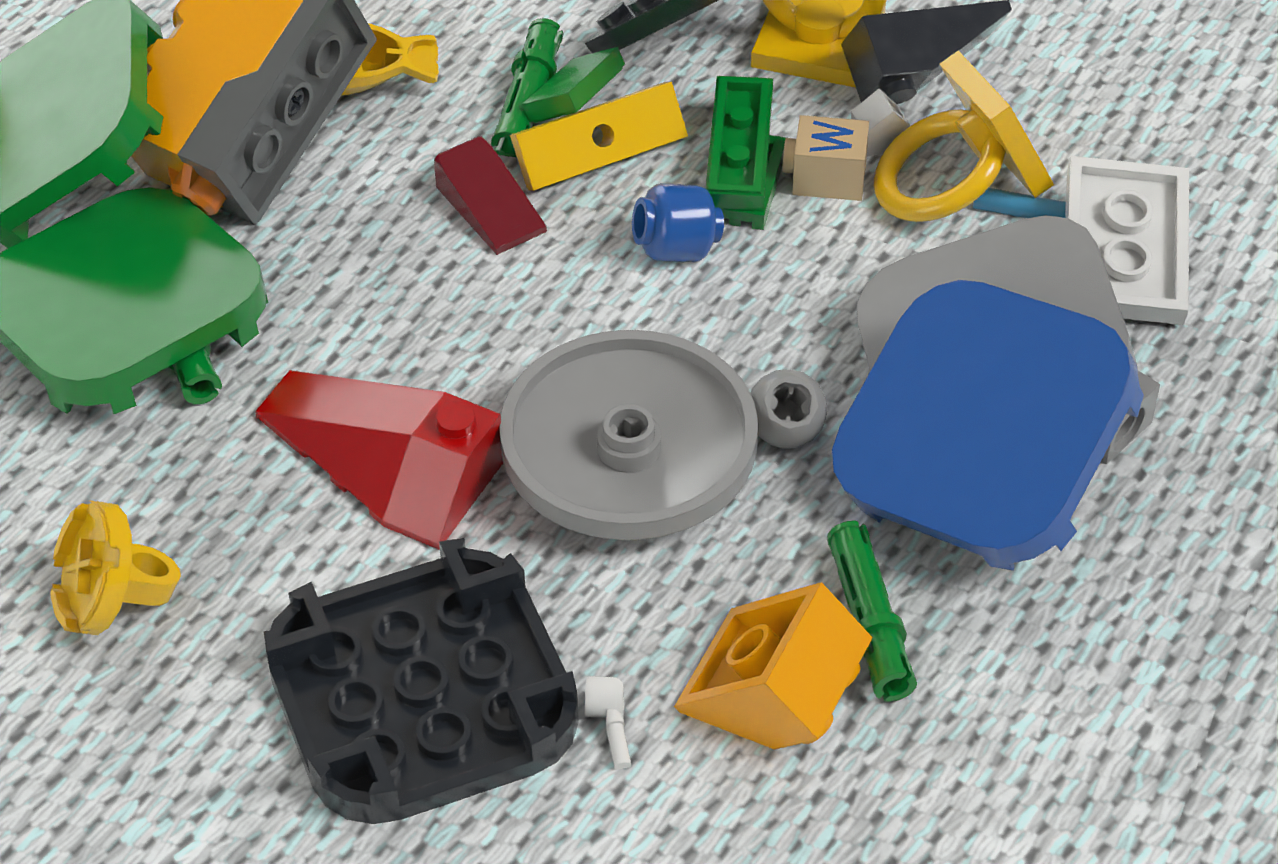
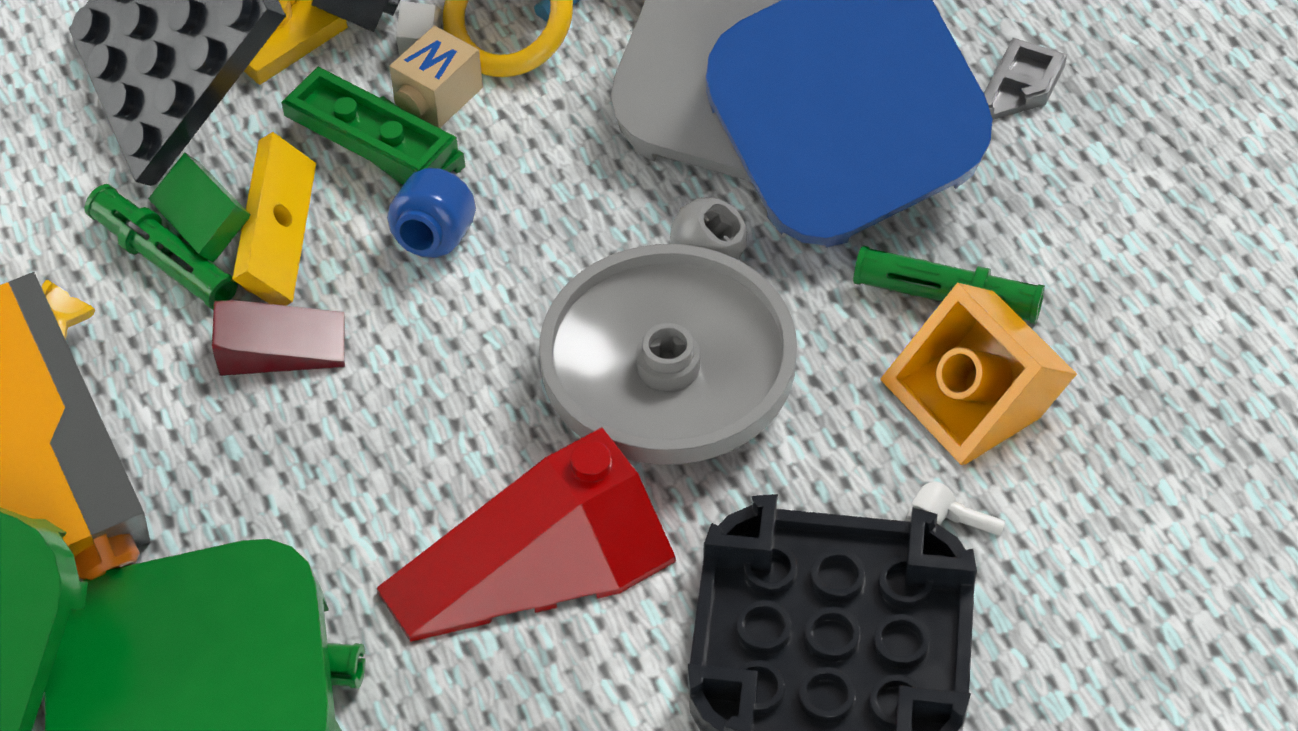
camera: 60 degrees left, 5 degrees up
none -> flat silver tile [984,38,1067,120]

